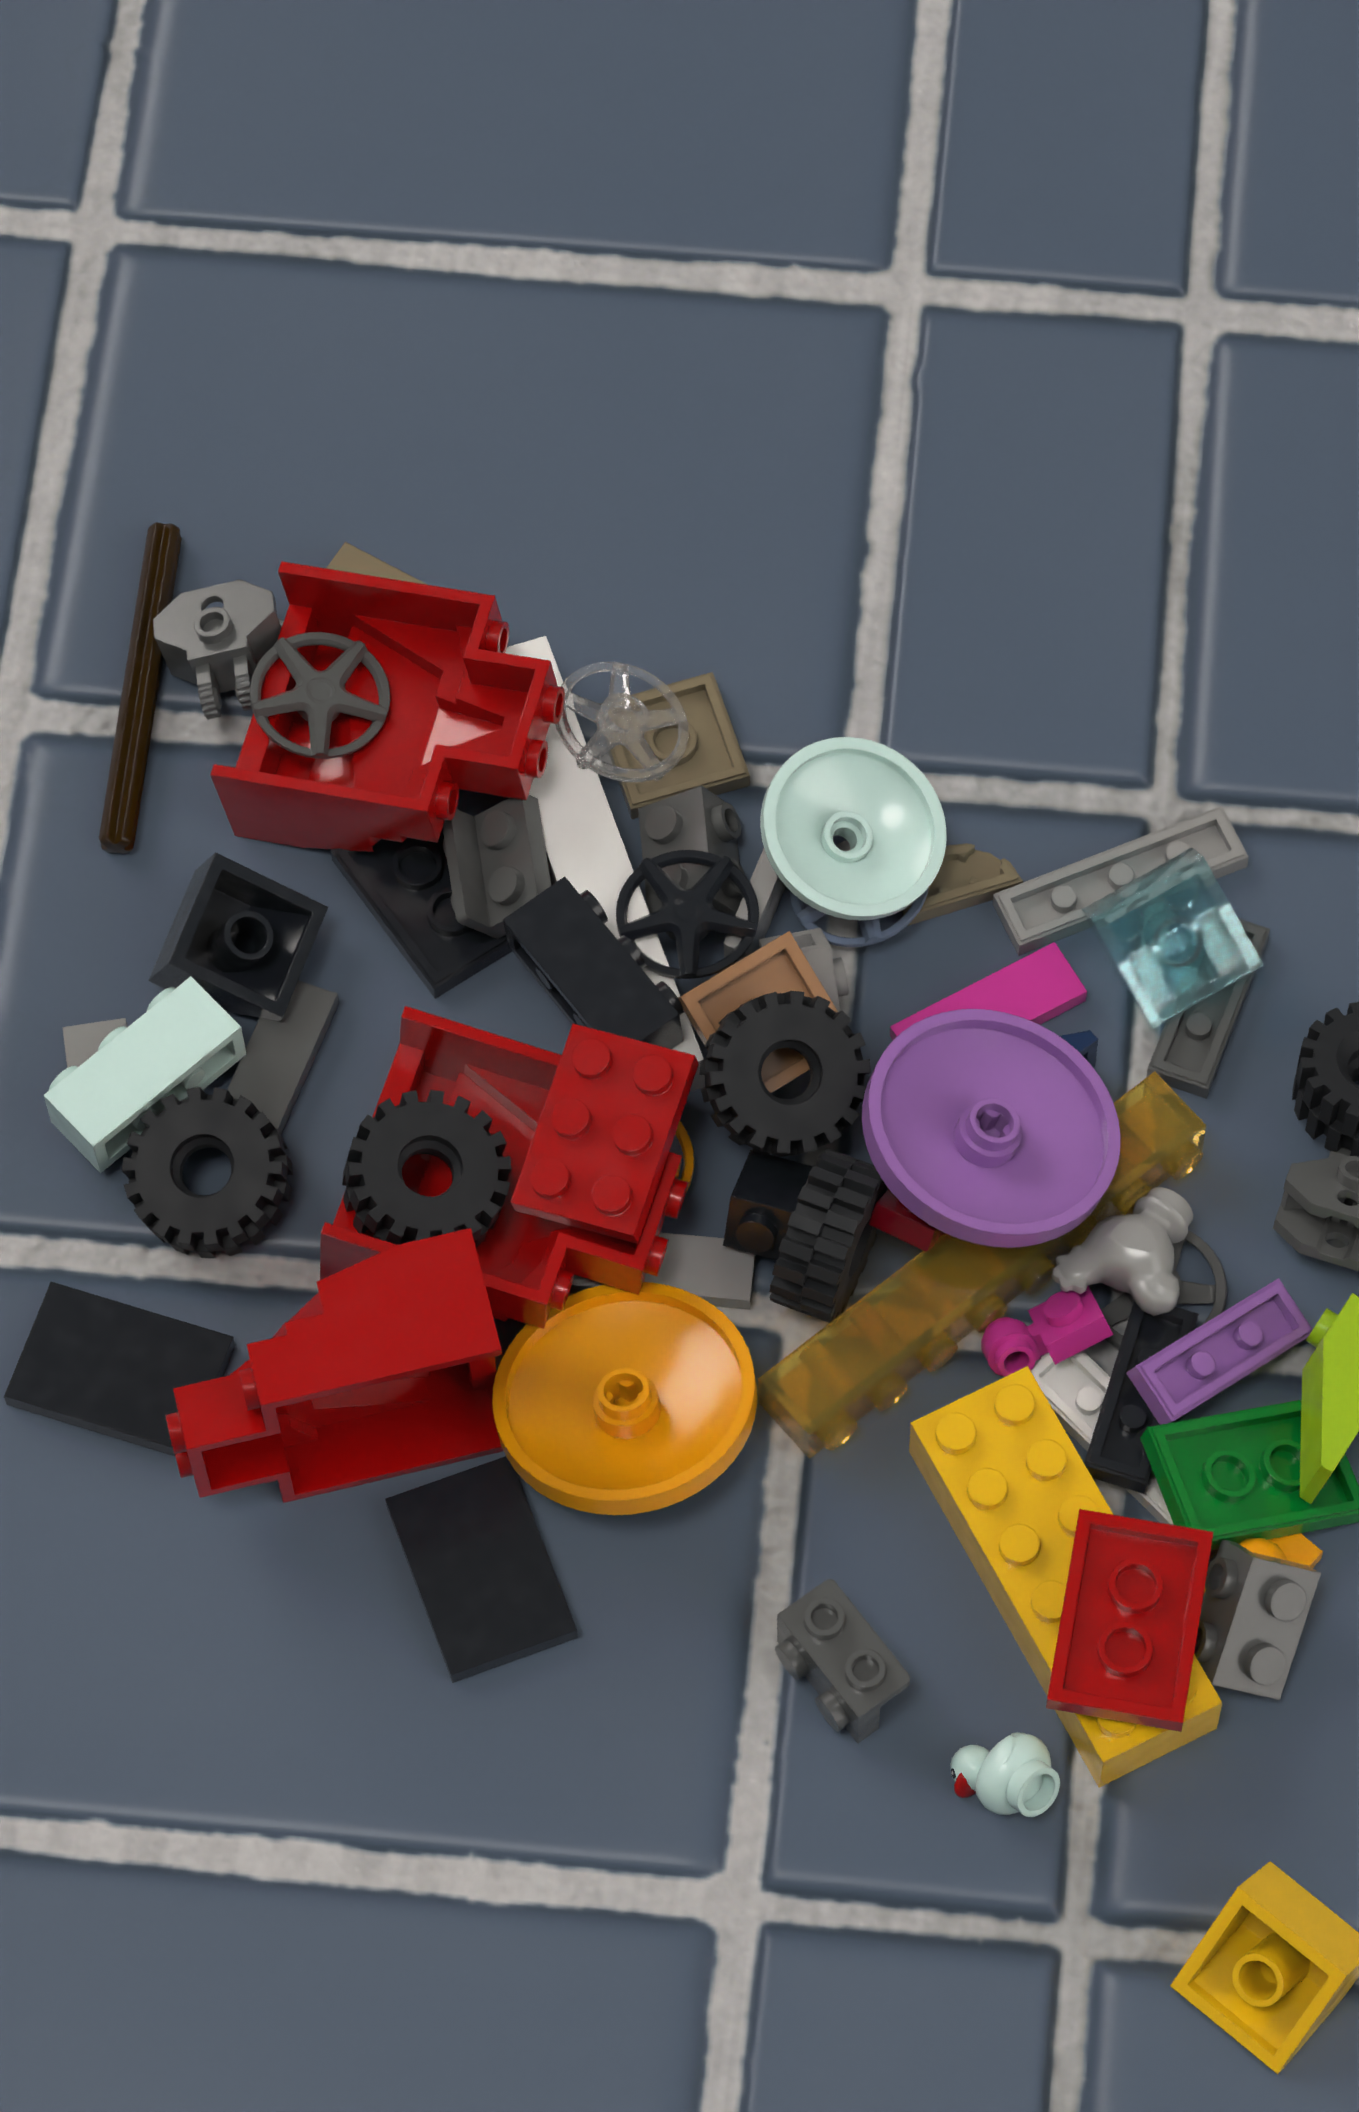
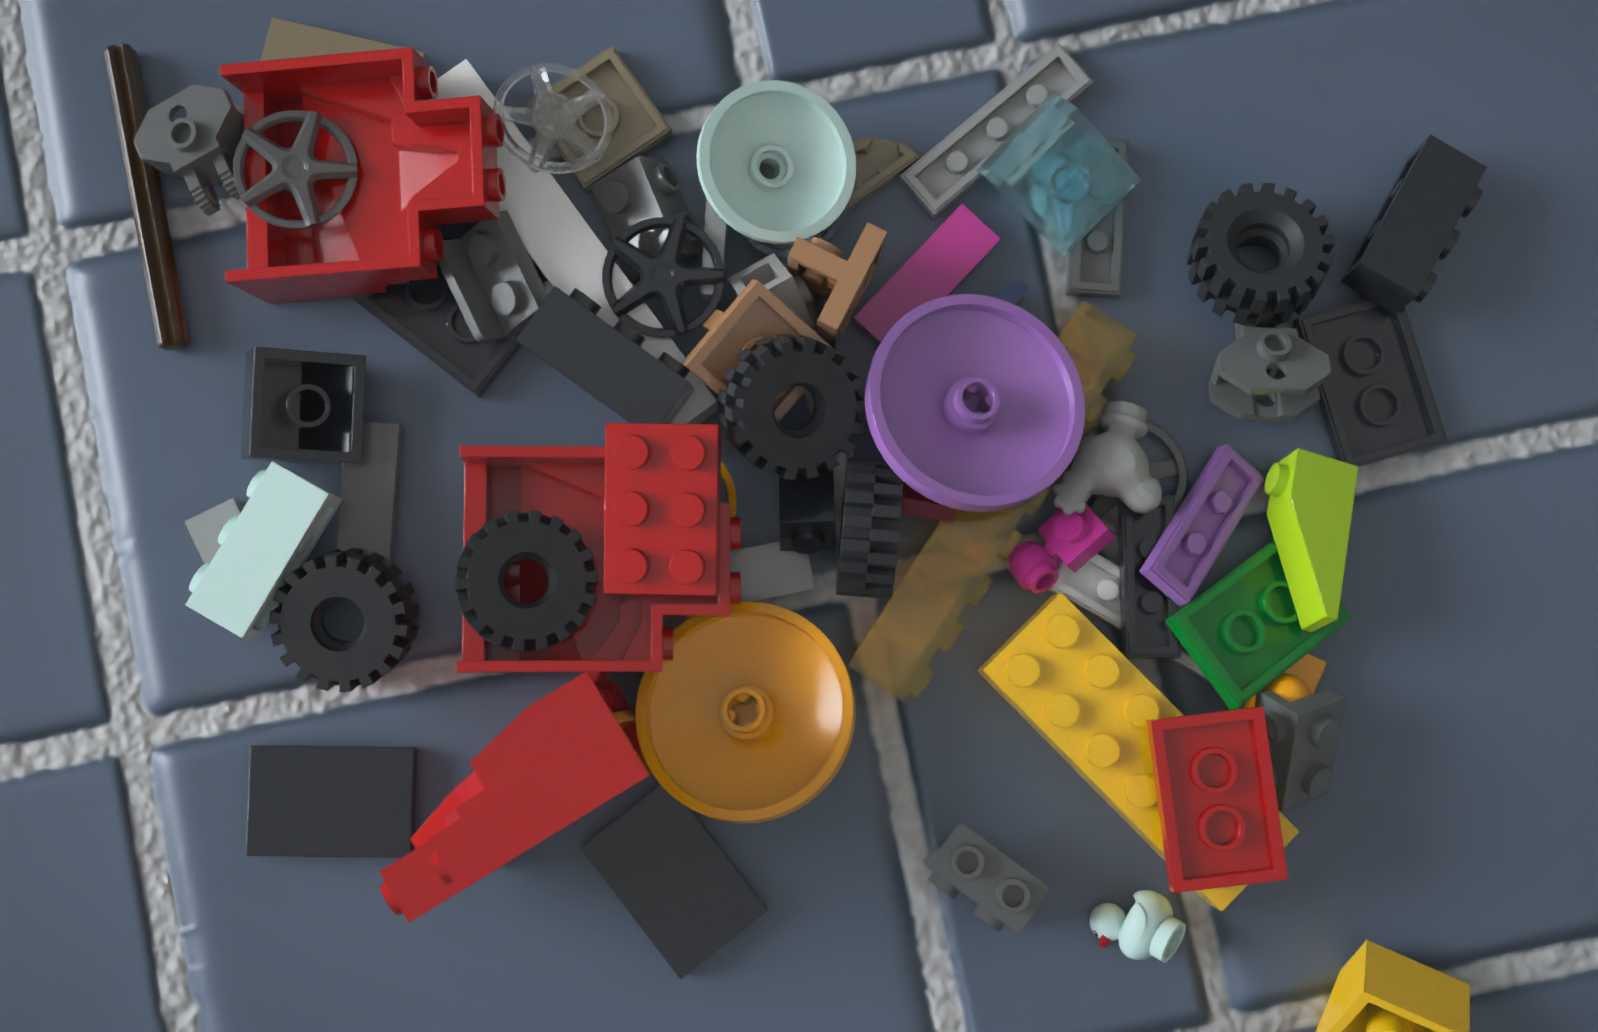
camera: 20 degrees left, 20 degrees up
none -> medium nougat bracket [788,222,887,349]

